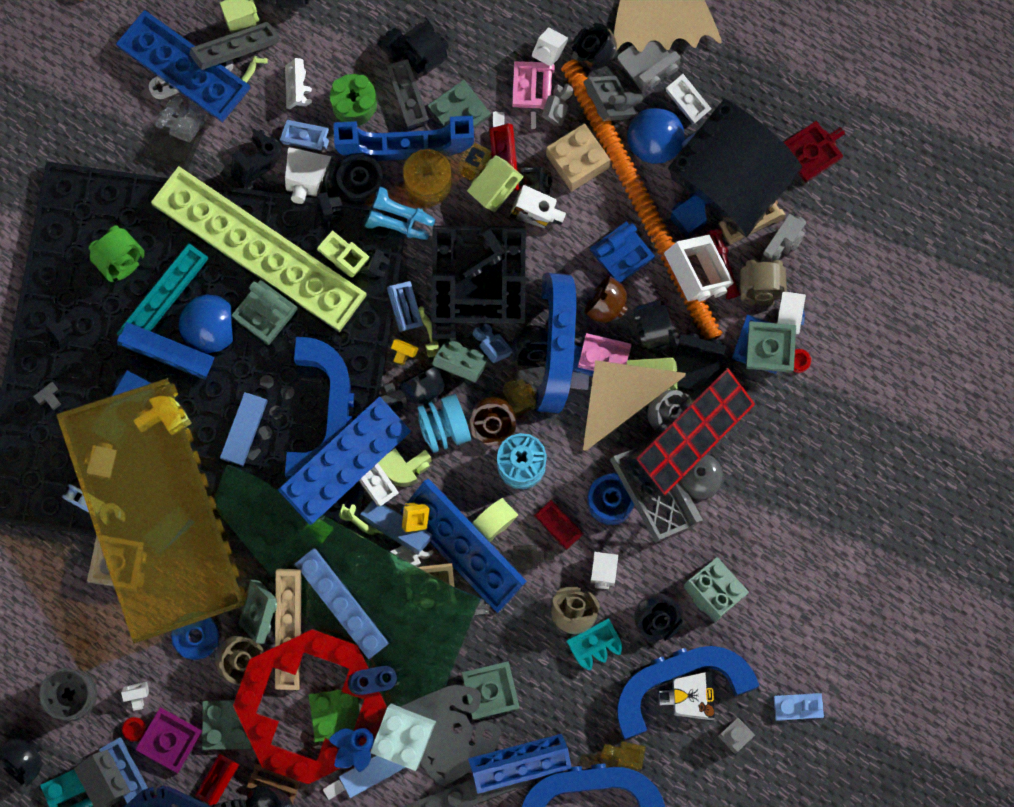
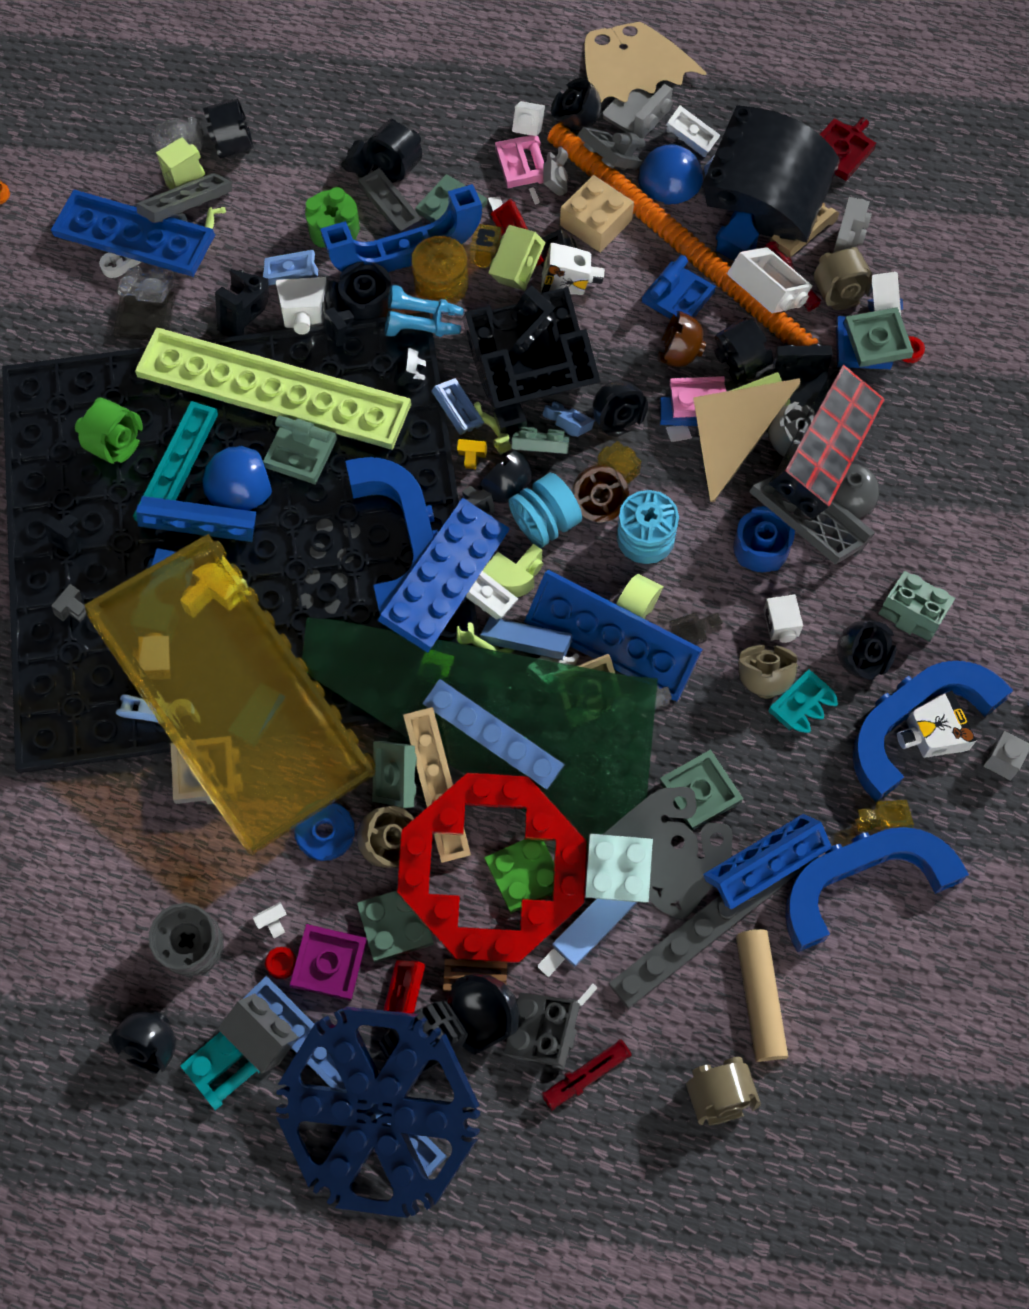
camera: 15 degrees left, 10 degrees down
medium blue tile [220,392,267,466] -> none
white plate [285,58,312,109] -> none
yellowish green brick [317,230,369,277] -> none
blue plate [329,728,374,772] -> none
dark blue plate [348,666,397,695] -> none
yellow tile [401,502,429,532] -> none
dark red plate [534,500,584,551] -> none
blue arch [536,272,576,413] -> none

